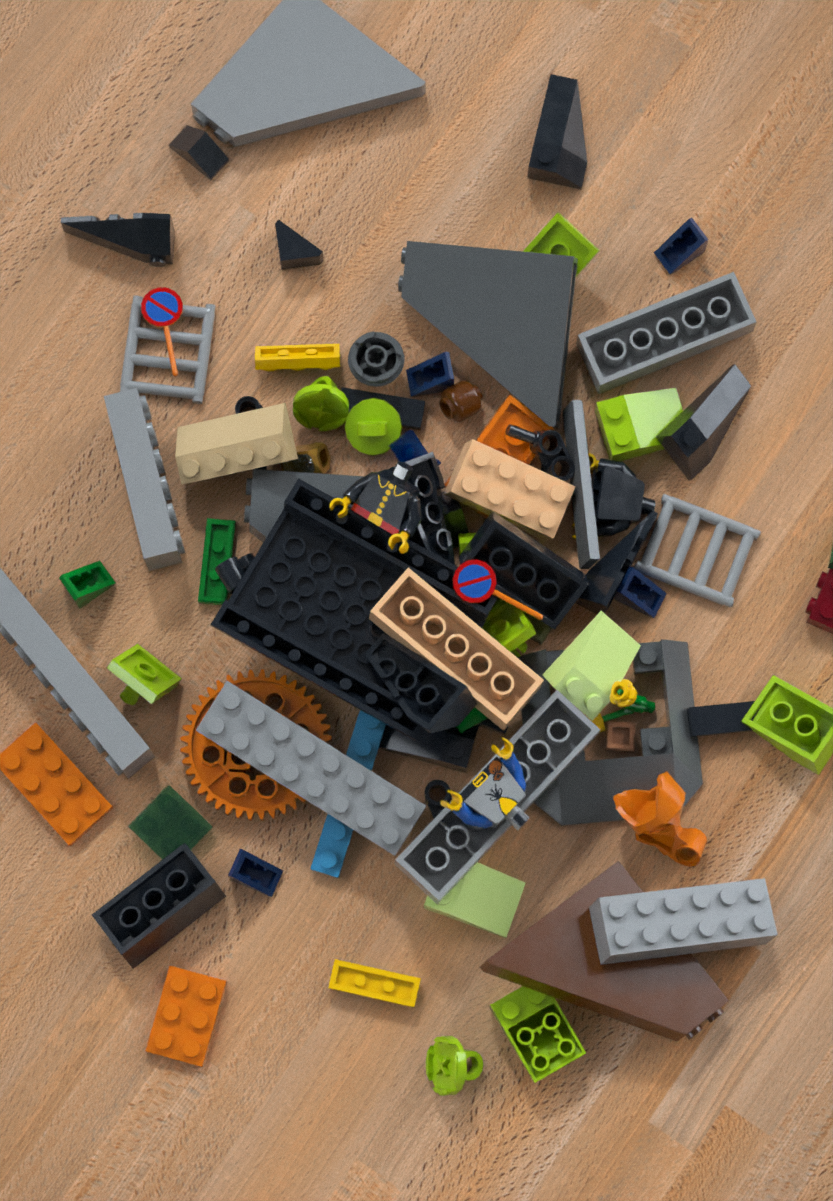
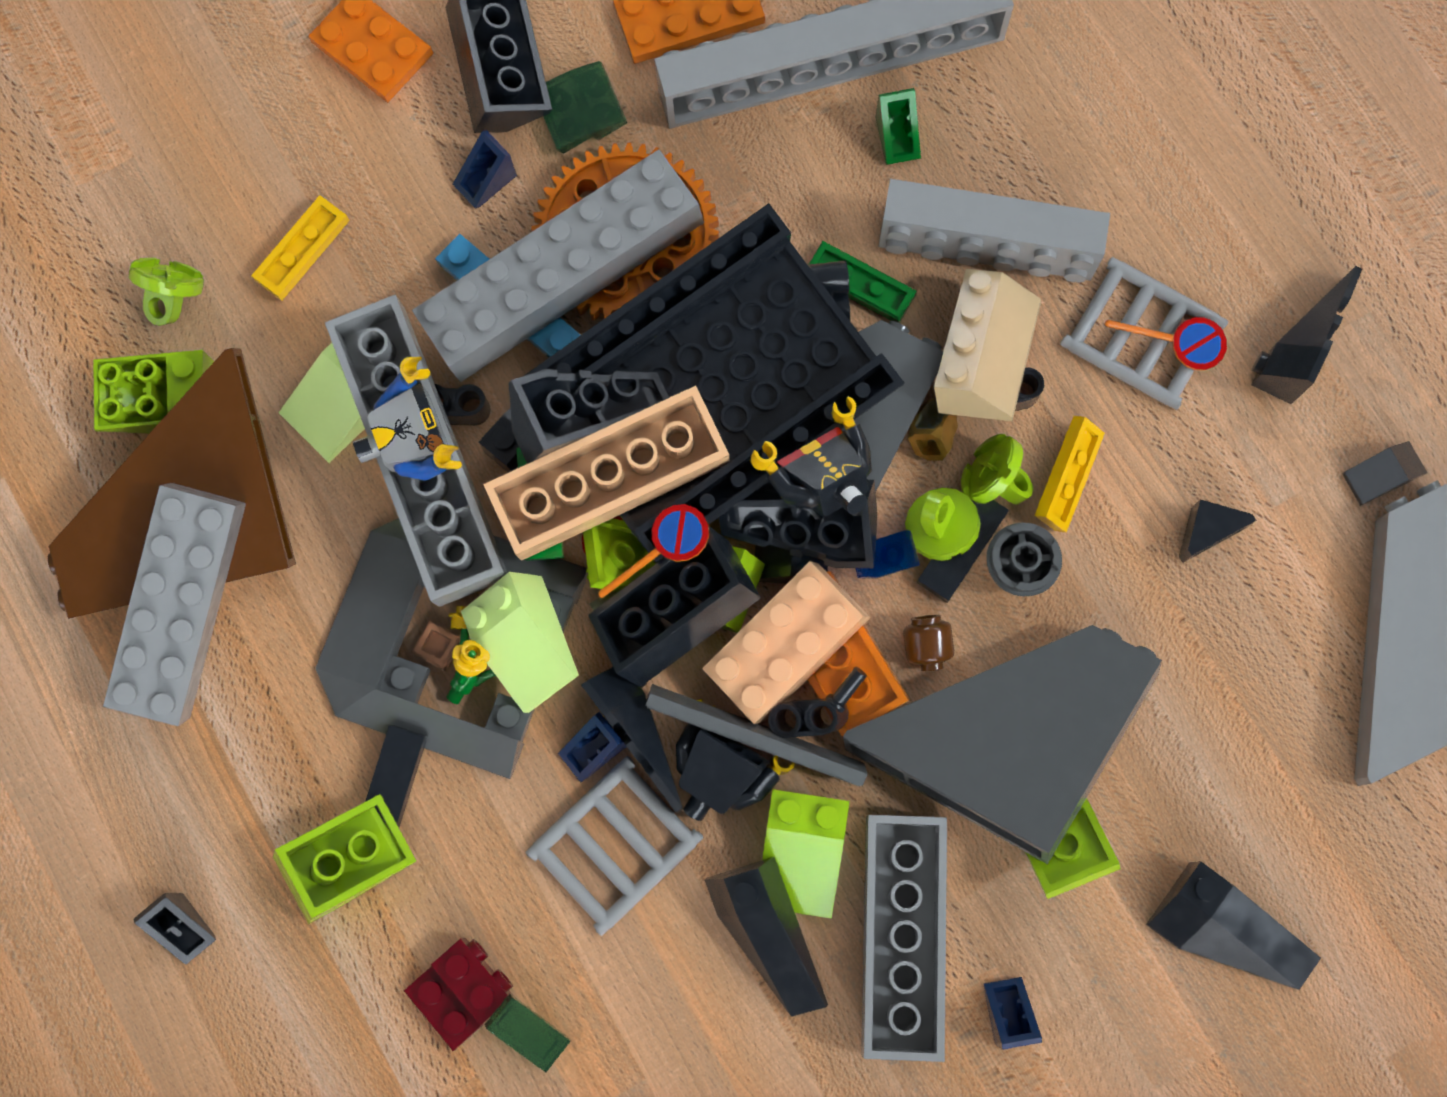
camera: 120 degrees right, 0 degrees up
lime tile [107,644,182,705] -> none
dark blue slope [406,352,454,397] -> none
orange piece [613,771,707,867] -> none

